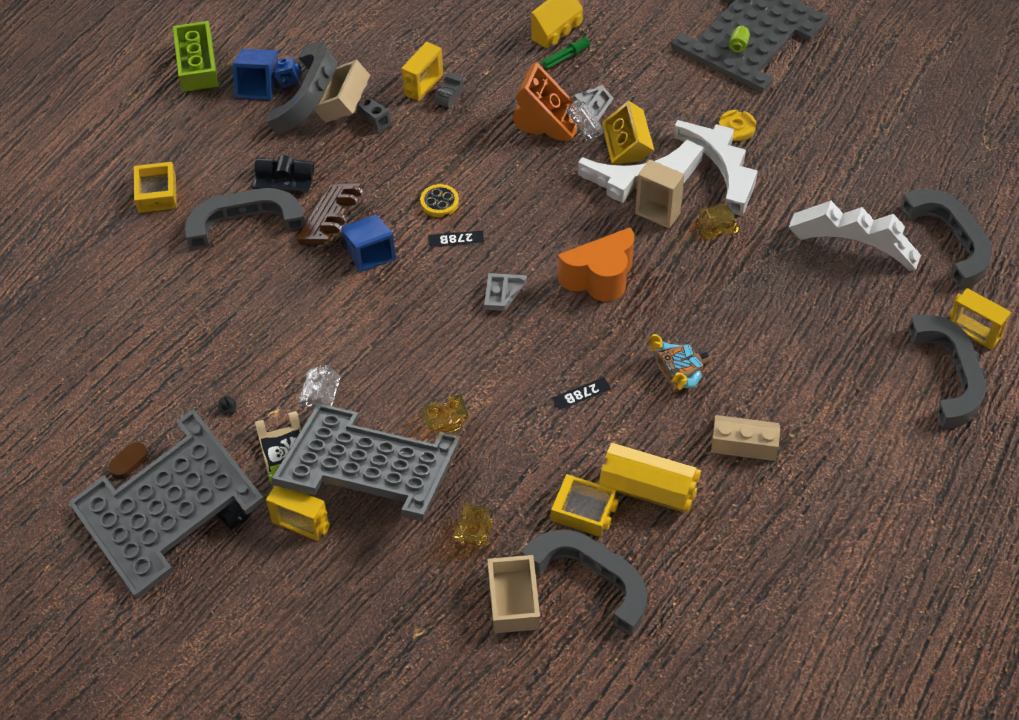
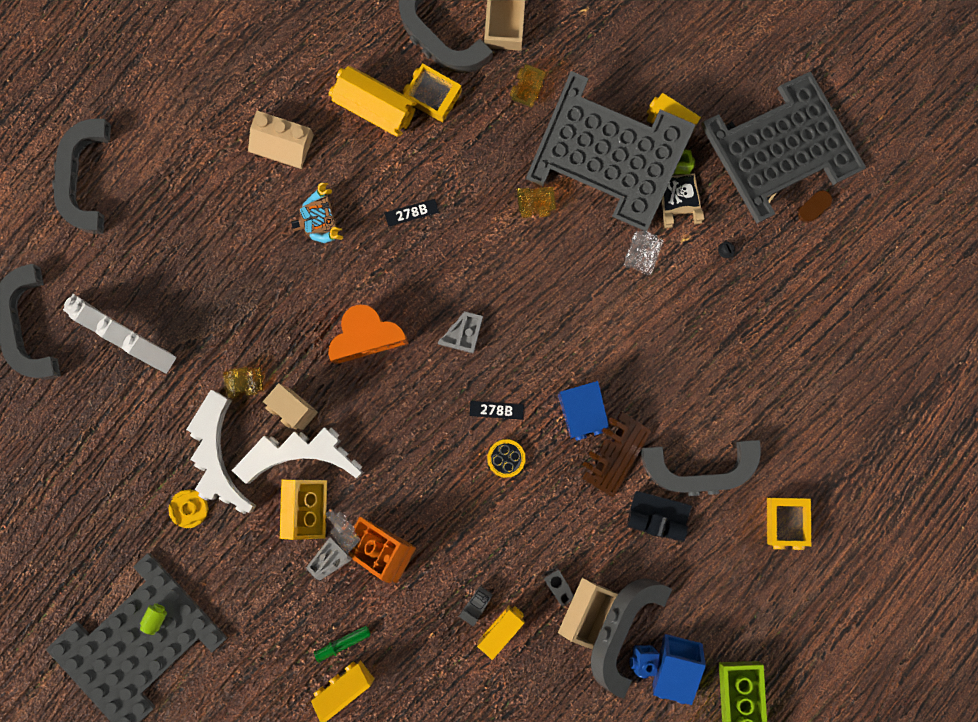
camera: 170 degrees left, 30 degrees up
yellow window [948,288,1011,350] -> none

